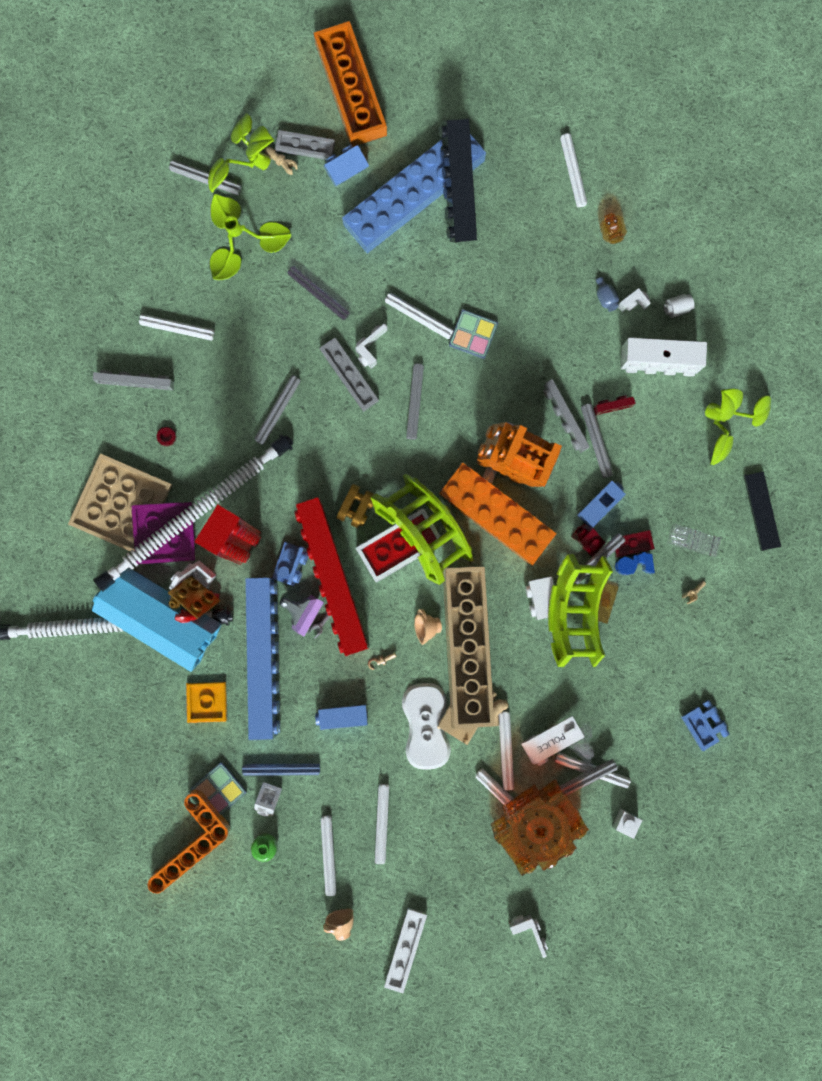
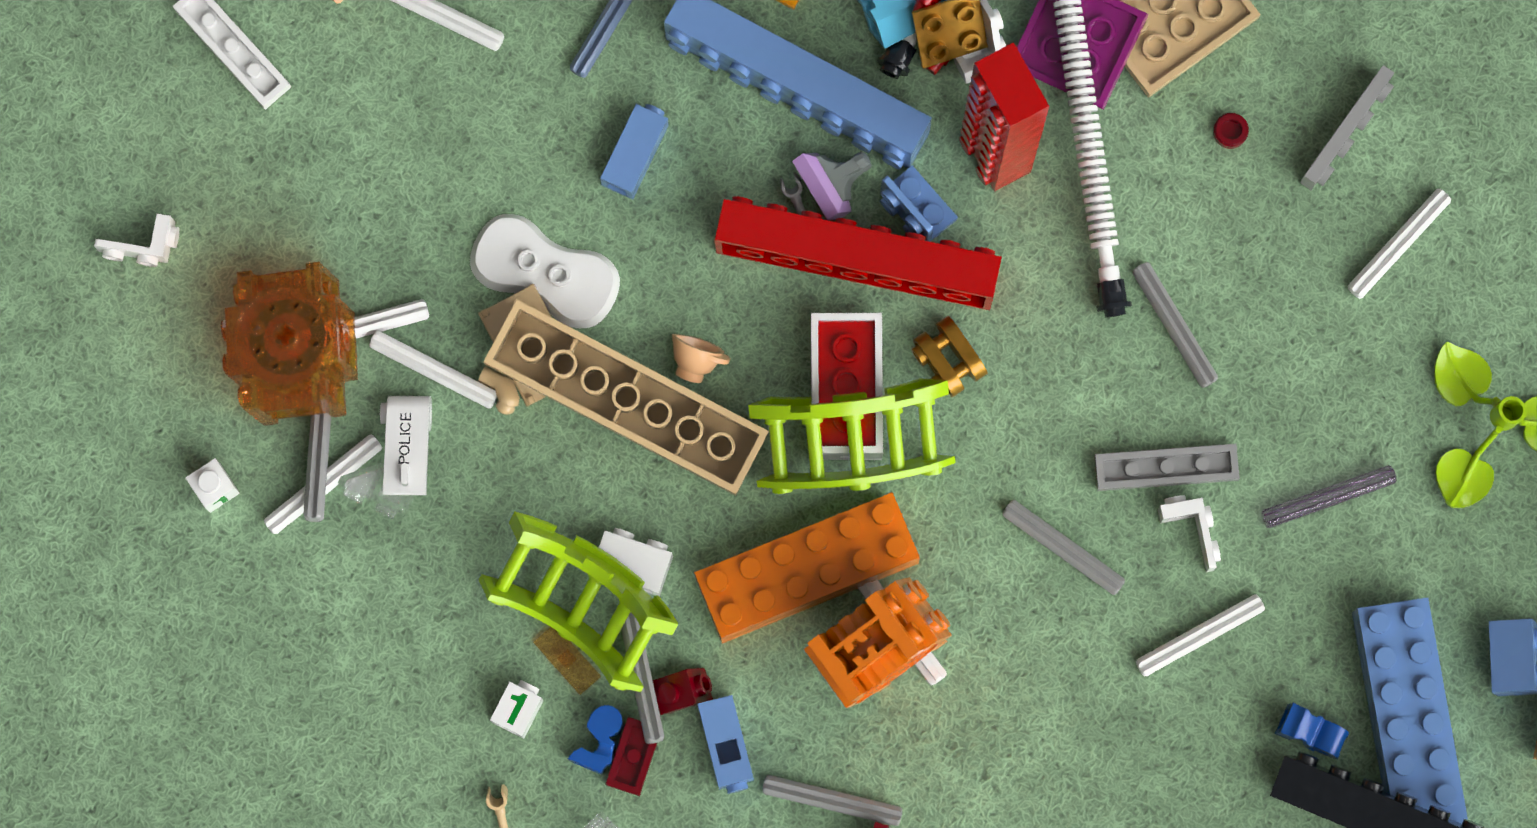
camera: 125 degrees right, 5 degrees down
tan hand [368,652,397,670] -> none
white axle [375,784,389,864] -> none
tile [449,309,498,359] -> none
light grey plate [543,379,589,453] -> none
medium blue plate [681,700,730,751] -> none
none -> white brick [490,680,543,739]
none -> blue leg [1275,702,1349,759]

